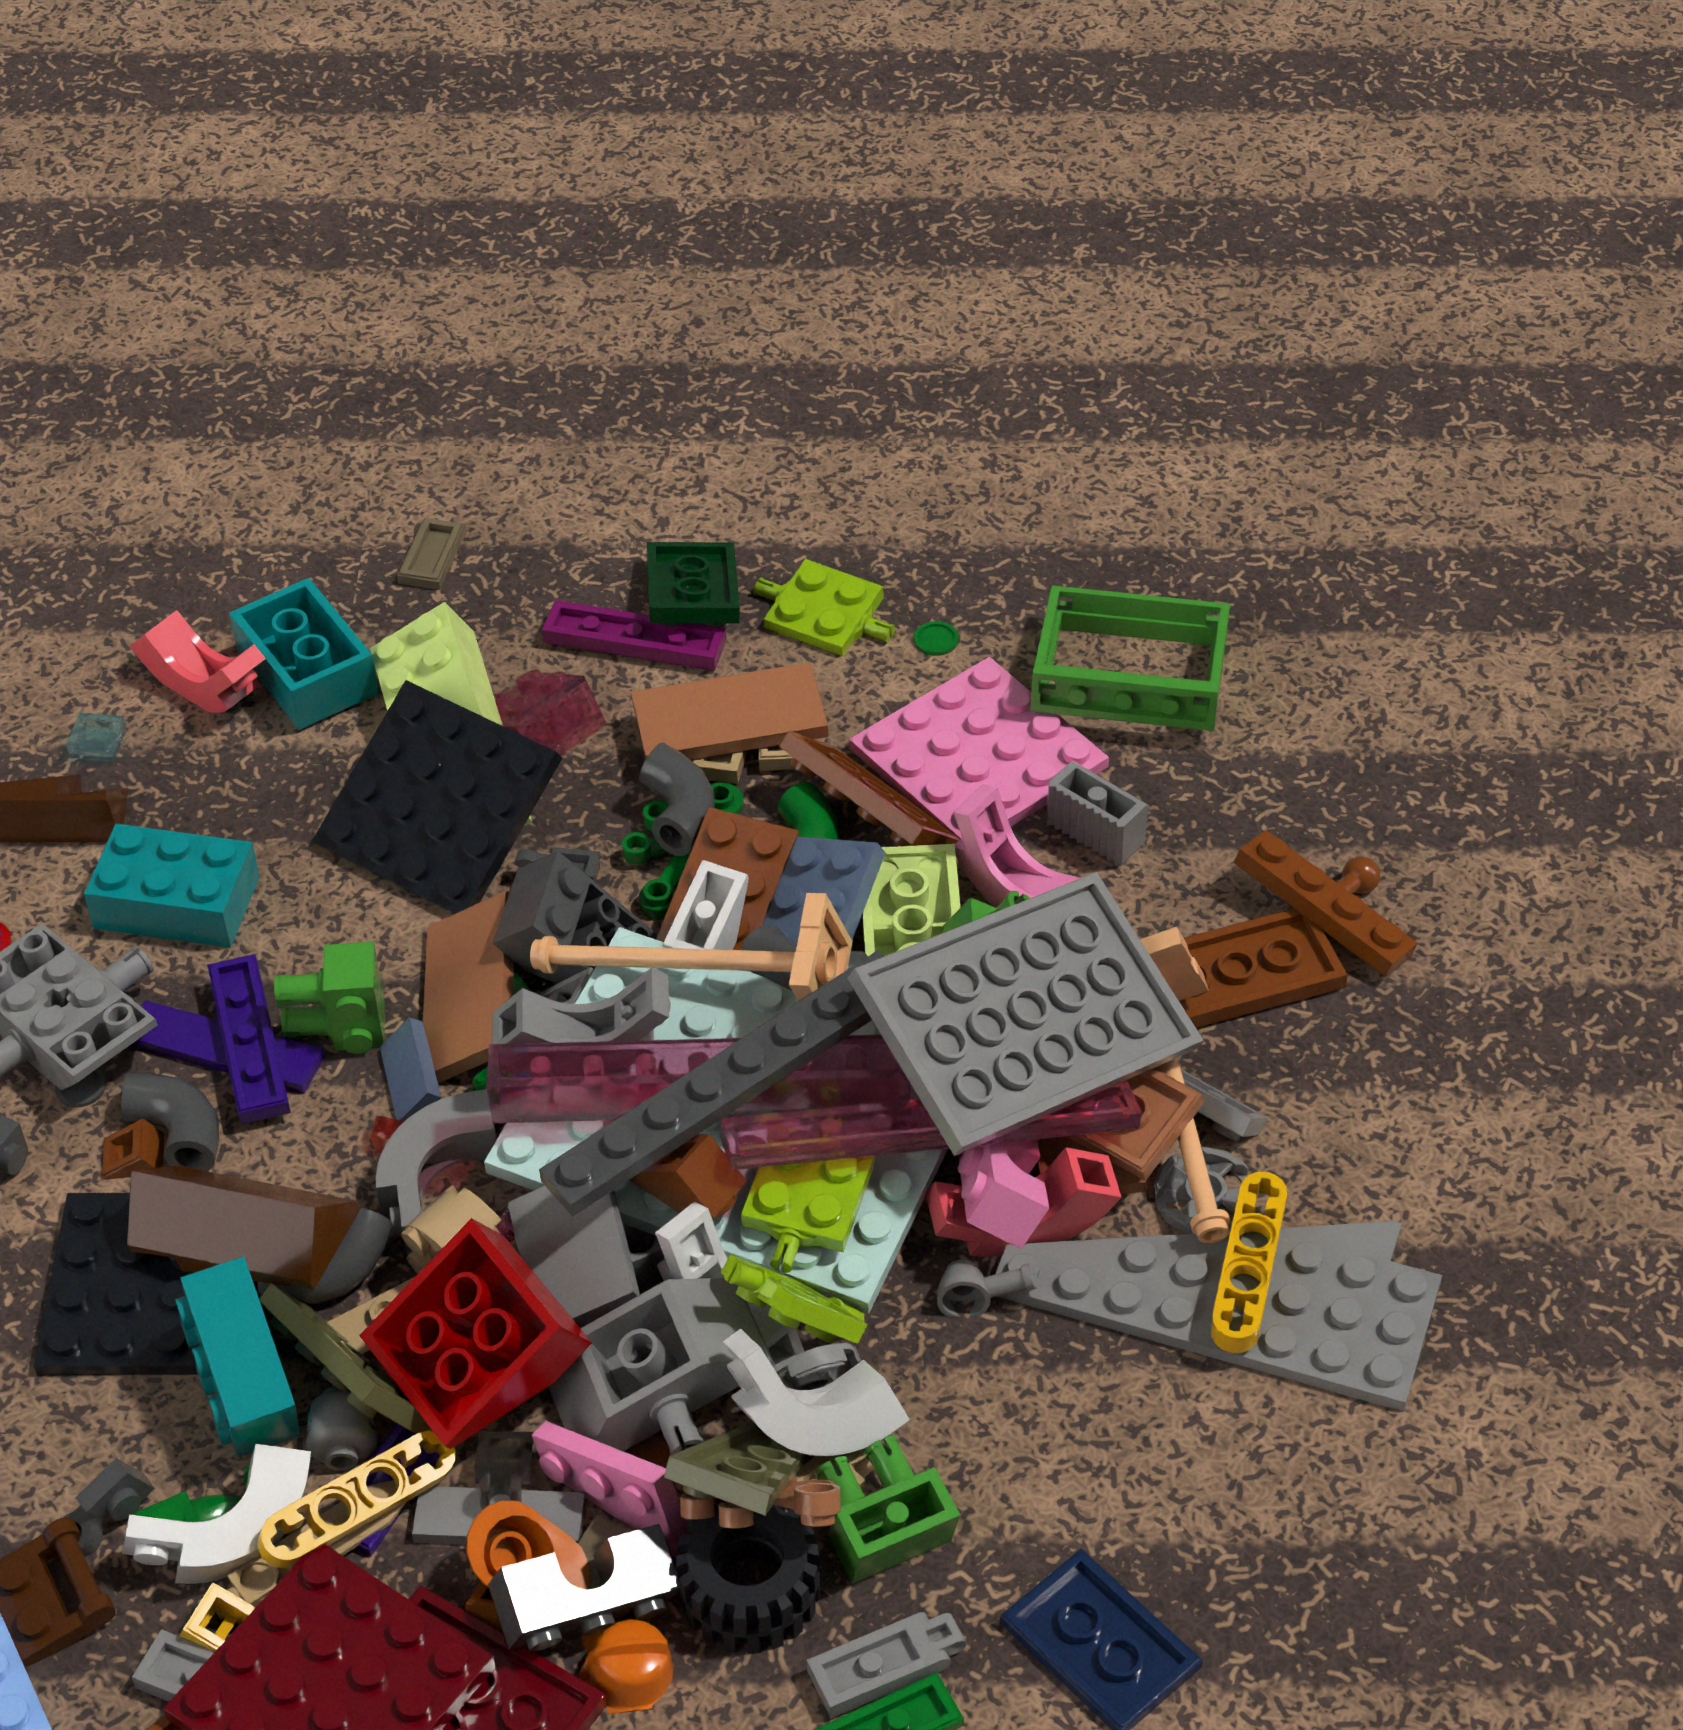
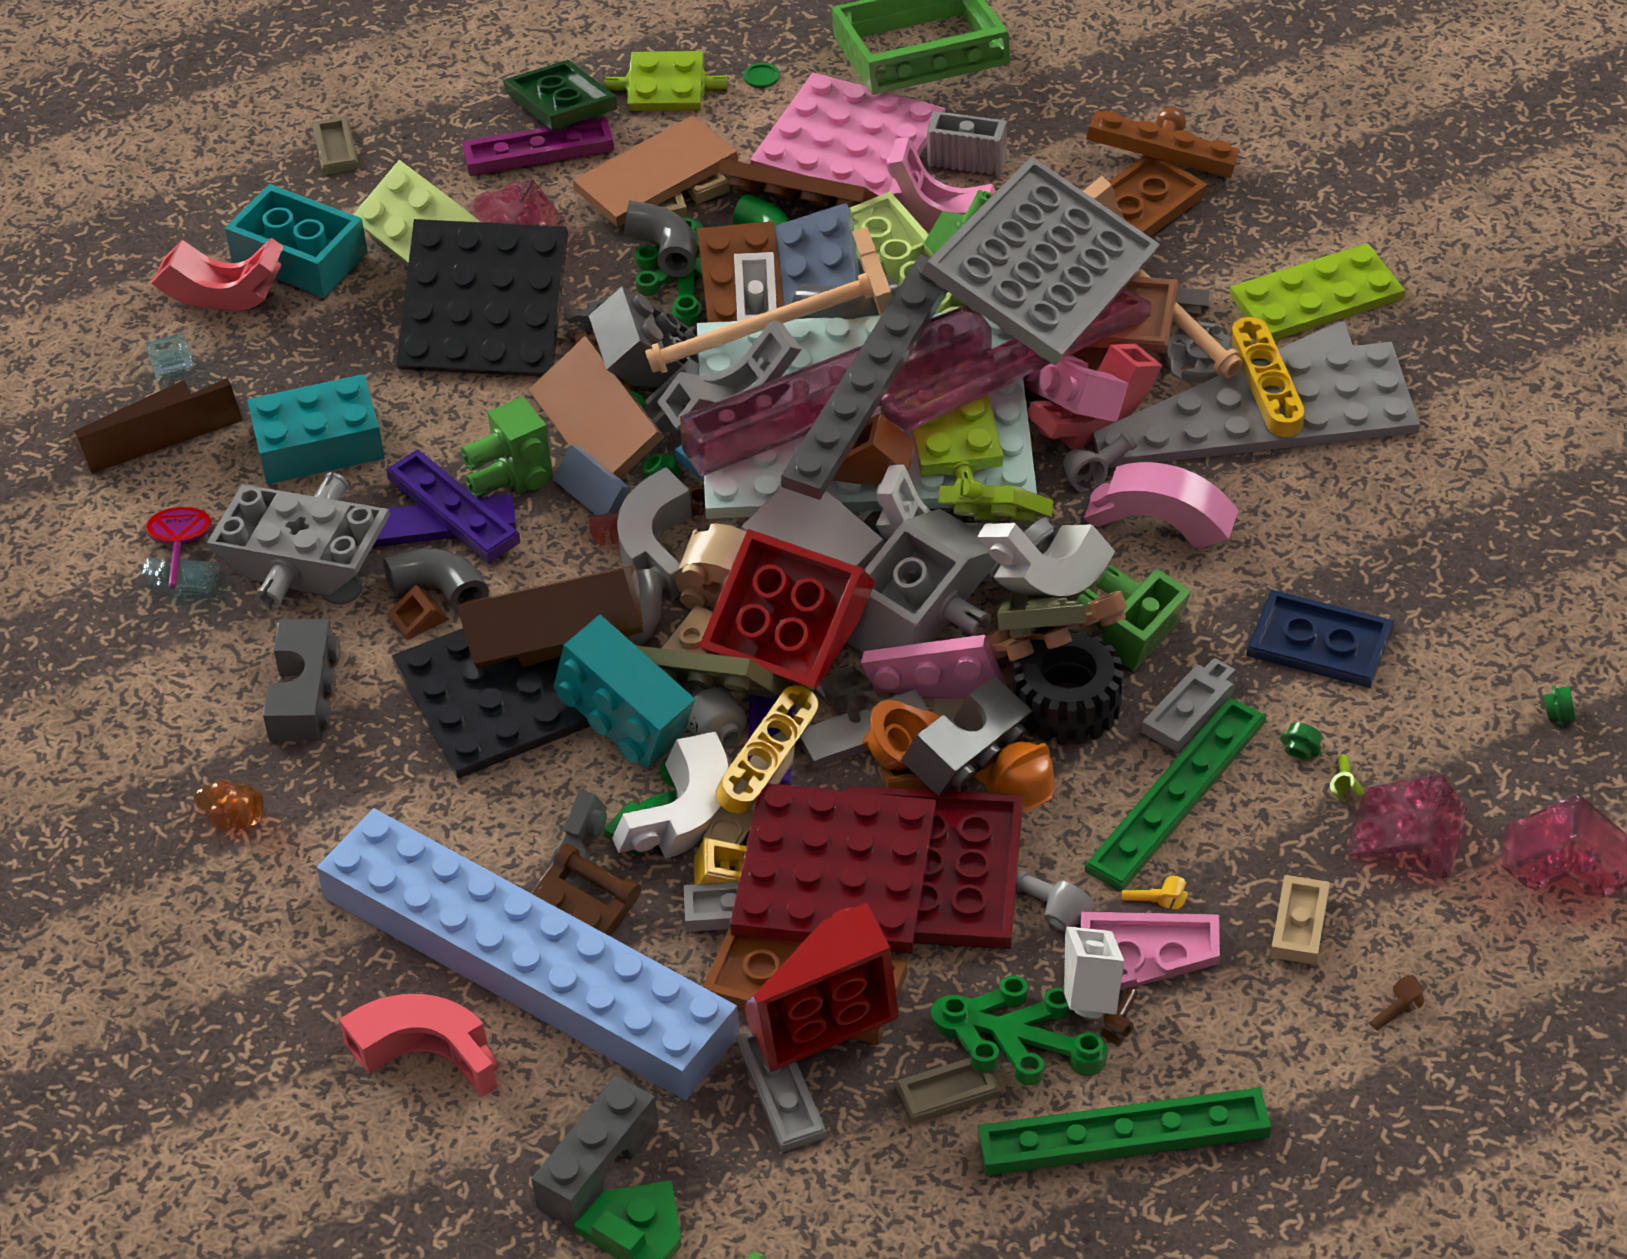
camera: 25 degrees left, 0 degrees up
none -> bright pink arch [1084,462,1239,548]
none -> lime plate [1230,243,1405,341]

